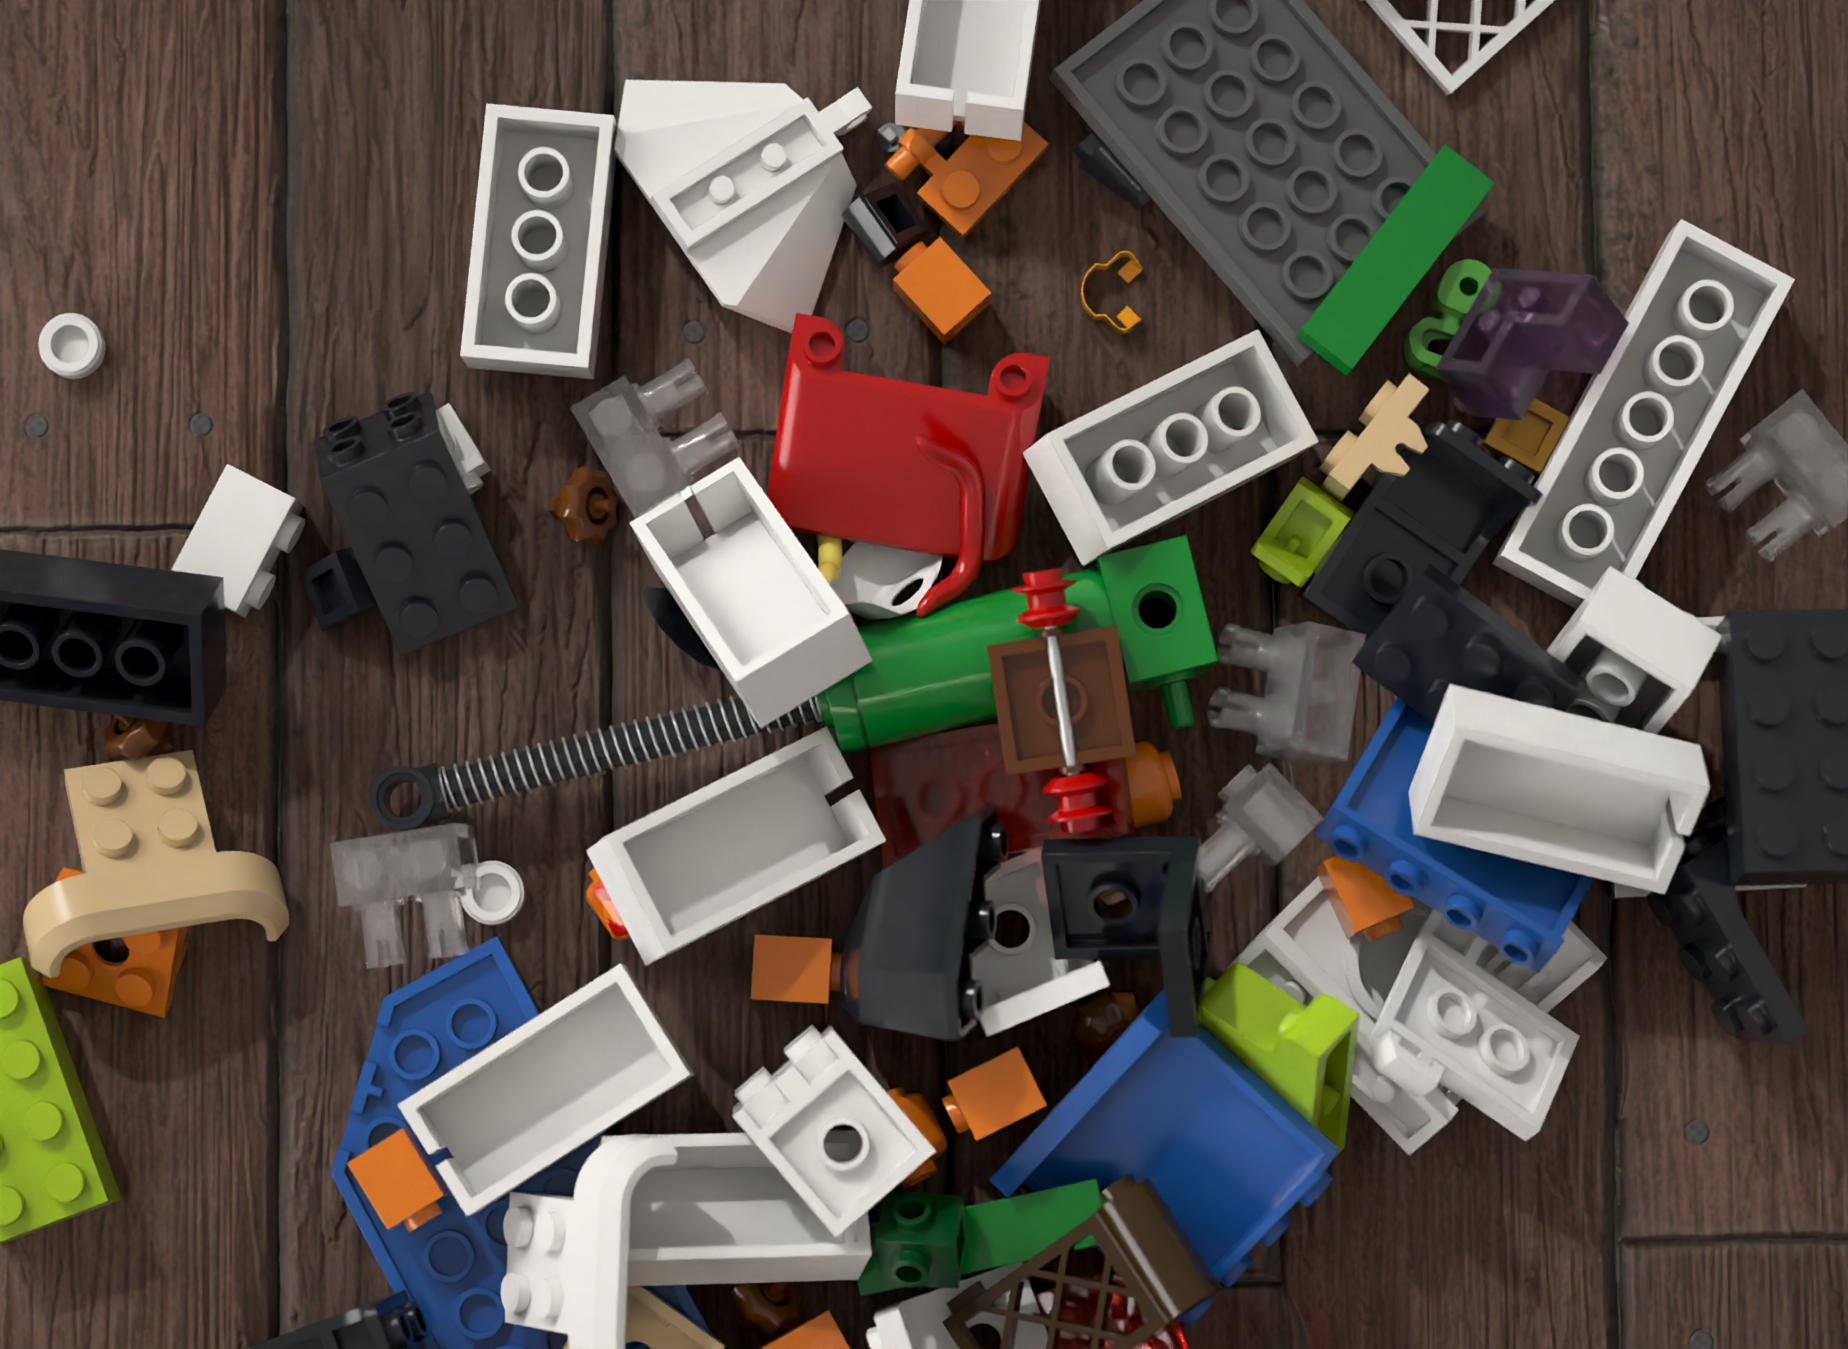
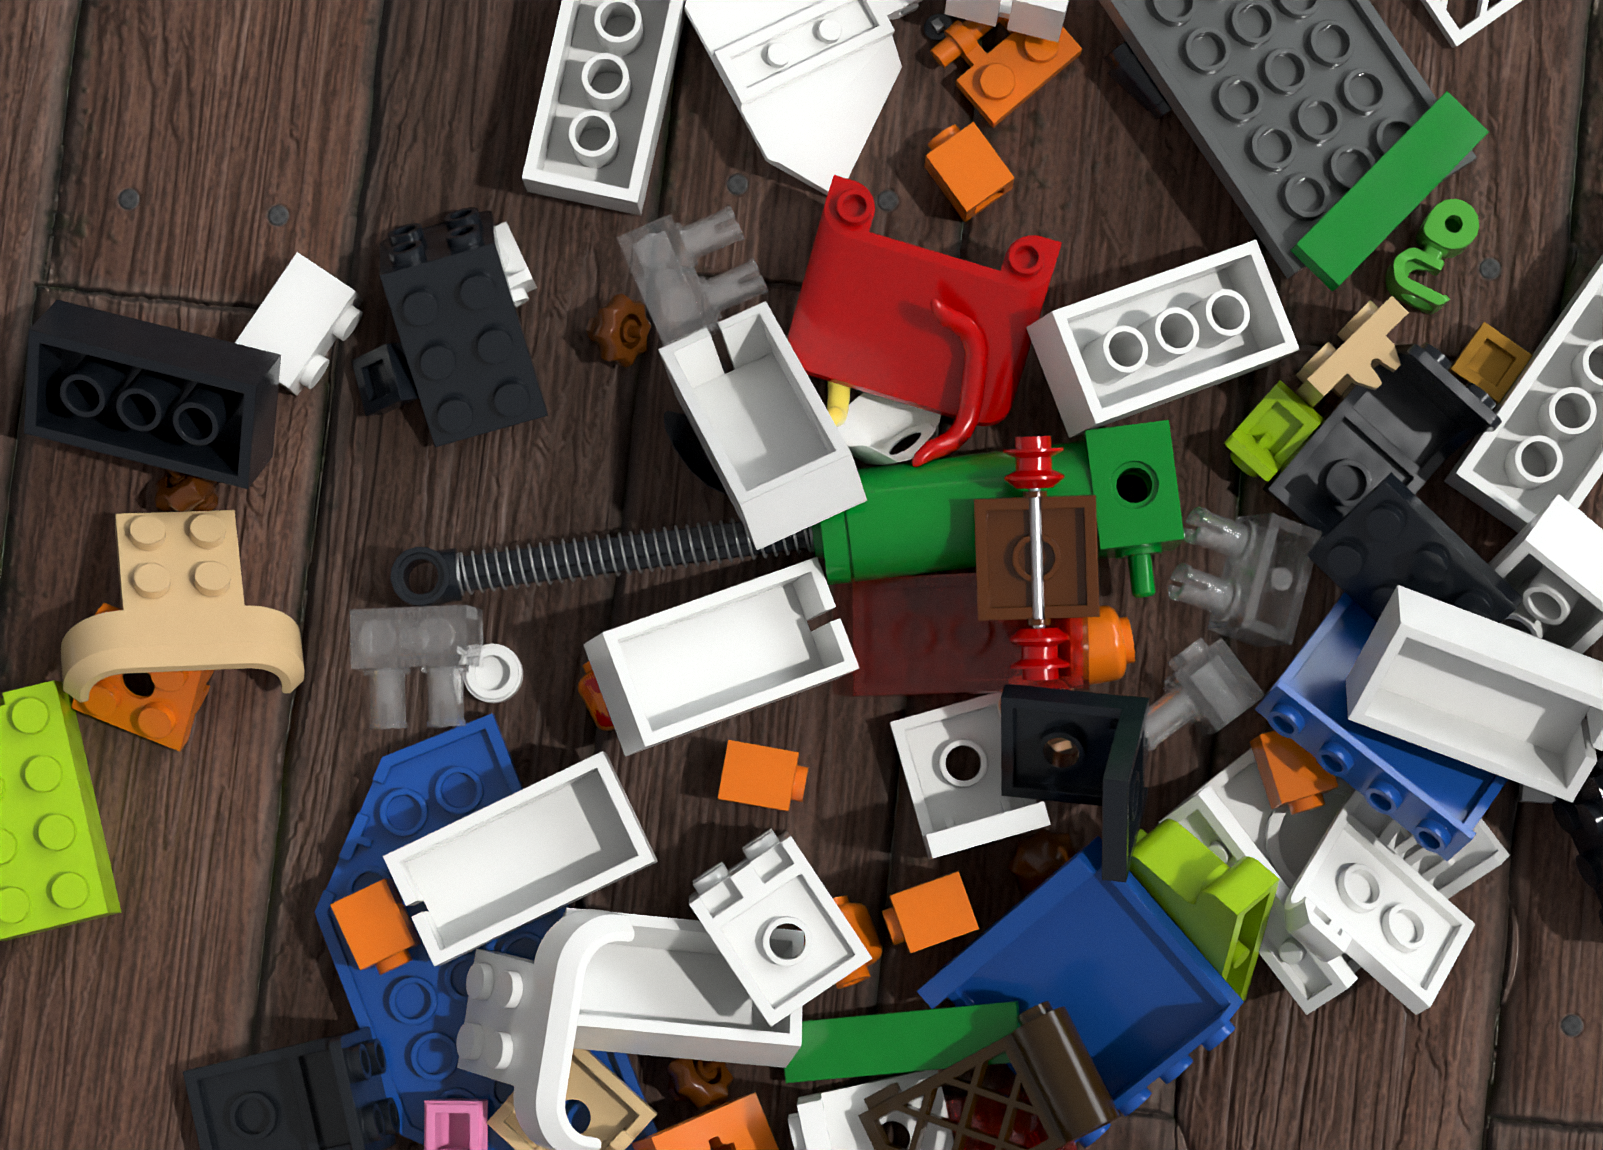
camera: 10 degrees right, 0 degrees up
white tile [39,313,106,379] -> none
black brick [839,804,1009,1040] -> none
black brick [841,182,930,268] -> none
dark green brick [869,1192,968,1289] -> none
light orange piece [1081,251,1143,334] -> none
clear purple brick [1436,268,1629,421] -> none

